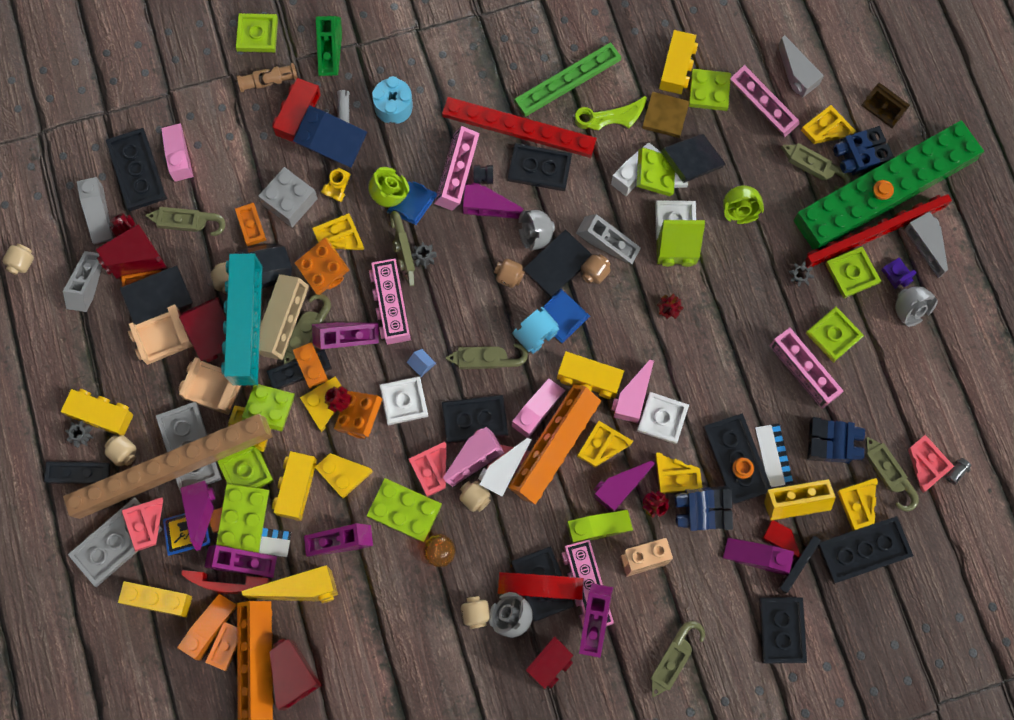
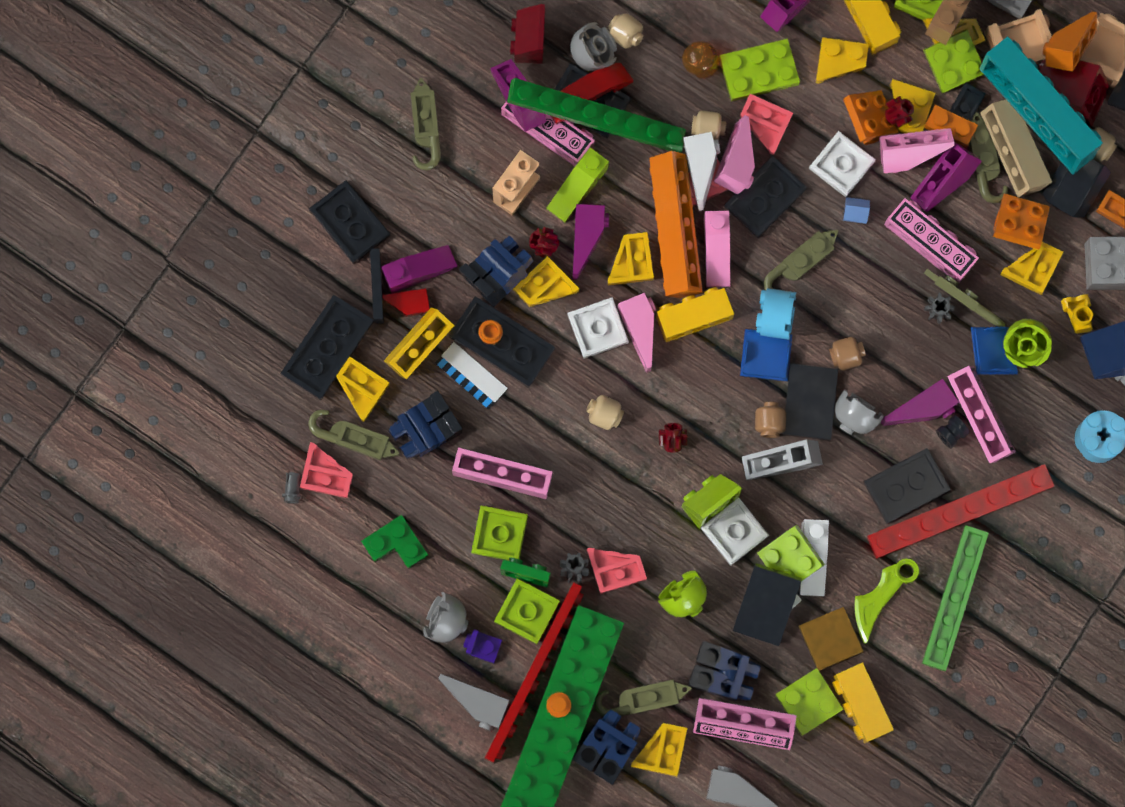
camera: 140 degrees right, 5 degrees up
none -> green plate [361,515,428,569]
none -> green plate [500,557,550,588]
none -> green plate [507,78,686,153]
none -> tan head [586,395,624,430]
none -> coral wing [586,548,647,594]
none -> dark blue hips [688,641,761,701]
none -> bright pink slope [880,128,954,173]
none -> orange slope [1043,11,1097,71]

